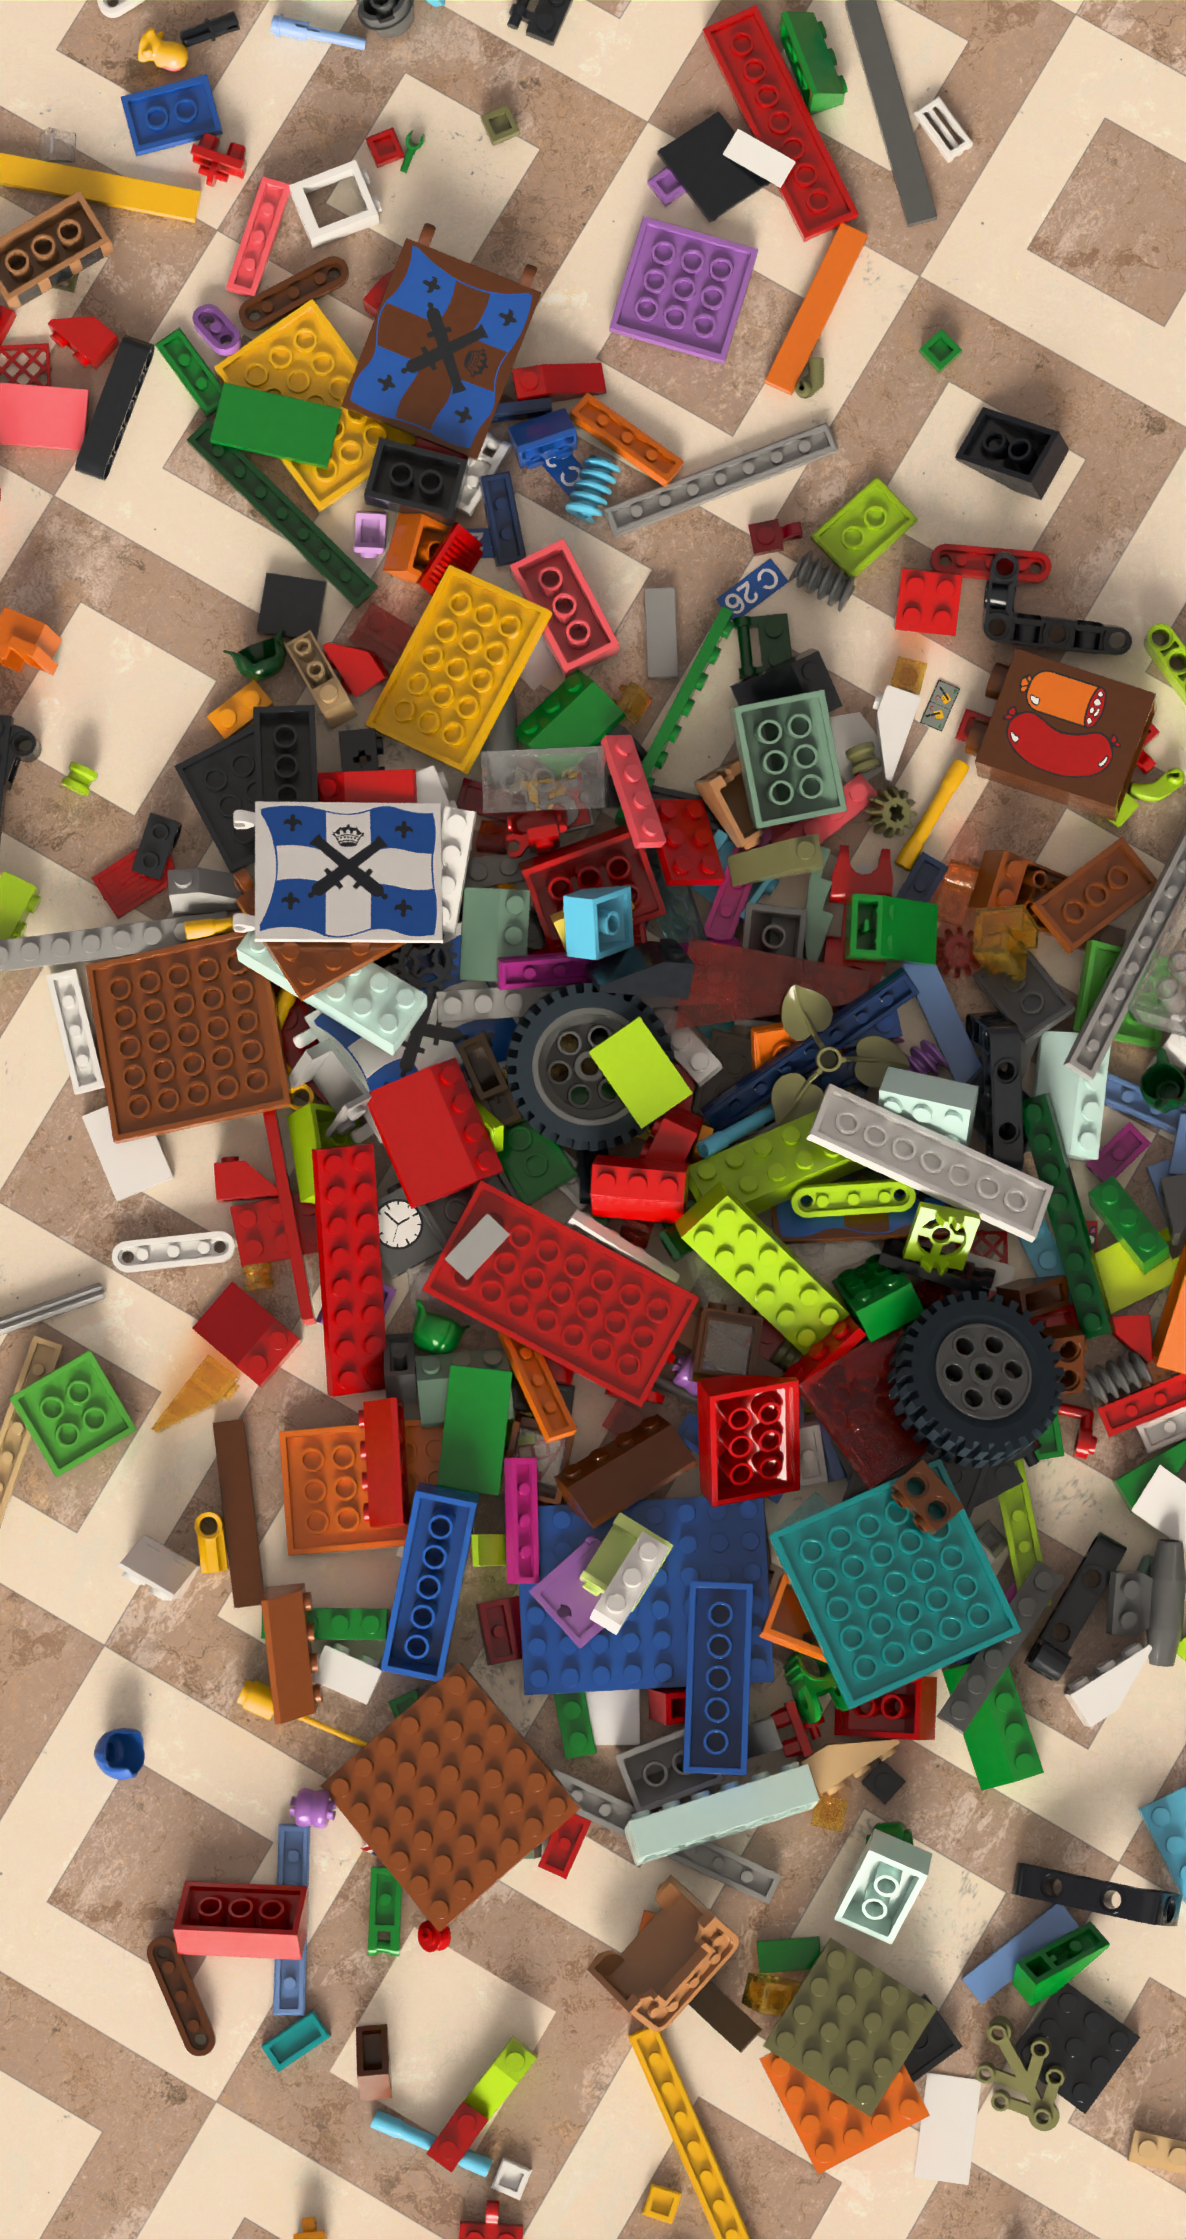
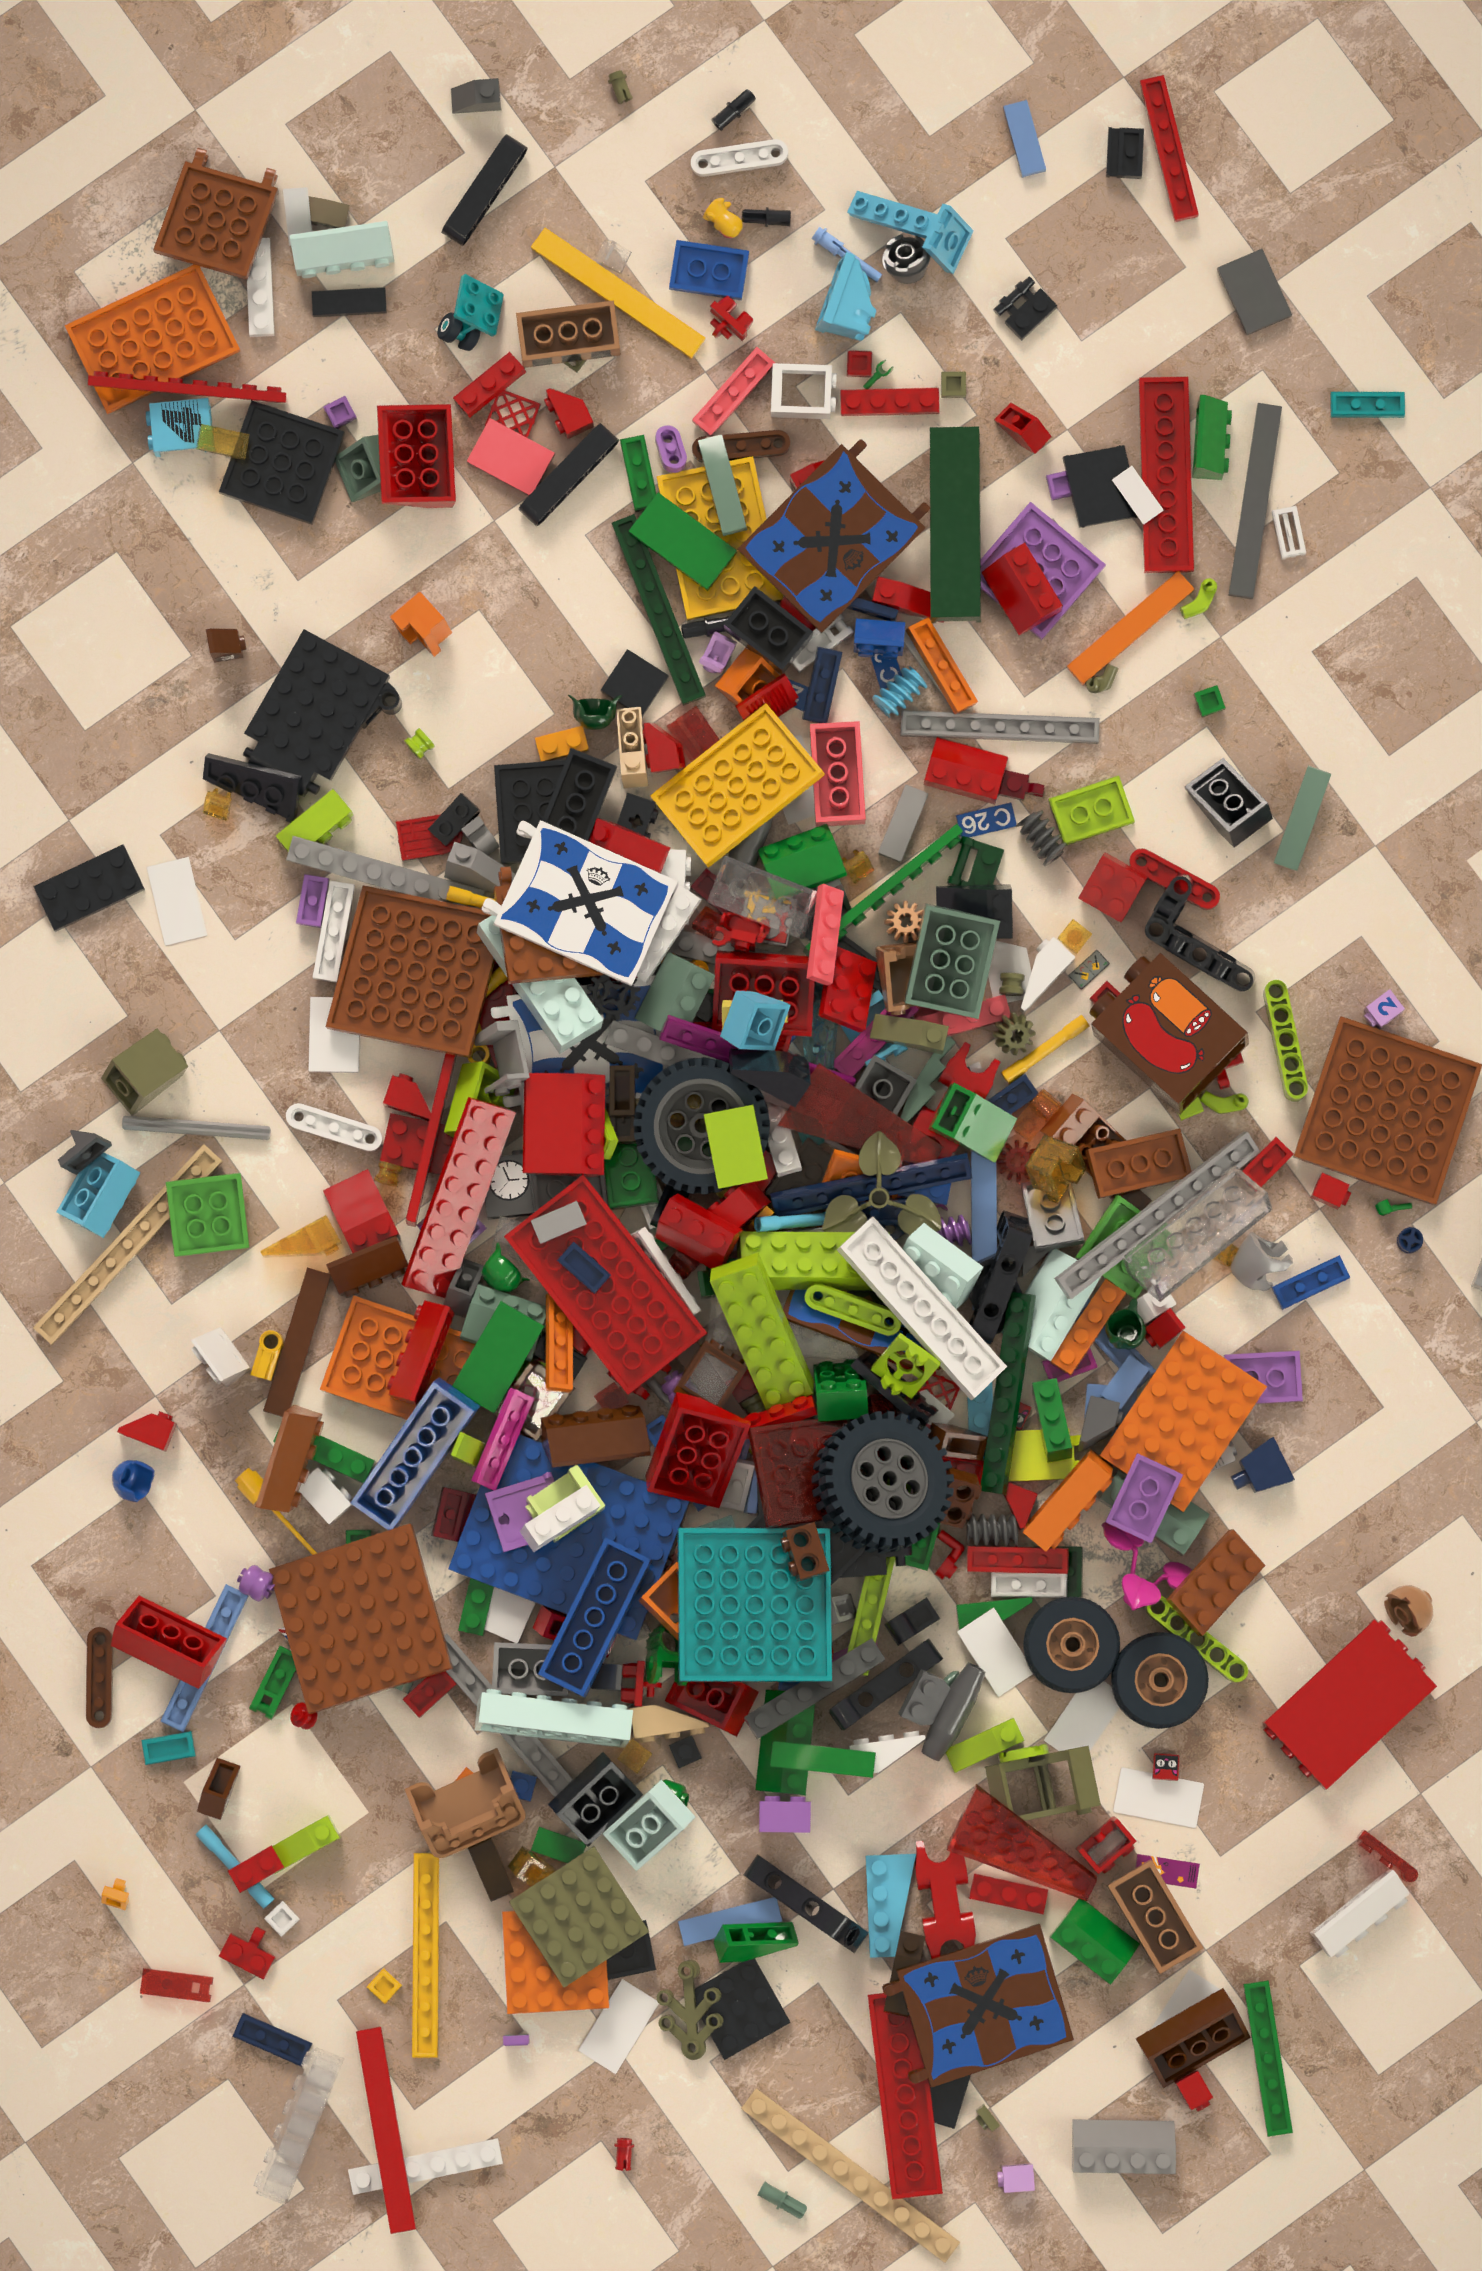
camera: 25 degrees right, 0 degrees up
none -> red slope [117,1411,177,1452]
none -> medium lavender plate [296,874,329,928]
none -> reddish brown slope [326,1236,408,1298]
none -> light grey leg [461,816,500,855]
none -> medium lavender tile [503,2034,530,2046]
none -> blue plate [511,1771,537,1802]
none -> black brick [548,1752,643,1847]
none -> dark blue tile [557,1242,611,1294]
none -> black axle [681,616,729,639]
none -> sand green slope [698,434,747,536]
none -> medium lavender brick [759,1796,811,1833]
none -> green slope [770,1741,876,1778]
none -> medium azure piece [815,252,877,341]
none -> red plate [840,388,940,416]
none -> light nougat gear [884,901,924,943]
none -> black plate [884,1597,940,1646]
none -> red slope [924,737,1008,805]
none -> dark green tile [930,426,981,623]
none -> red slope [981,542,1063,636]
none -> red slope [994,402,1052,454]
none -> orange plate [1050,1279,1127,1376]
none -> lime arm [1180,578,1217,619]
none -> sand green slope [1274,765,1331,871]

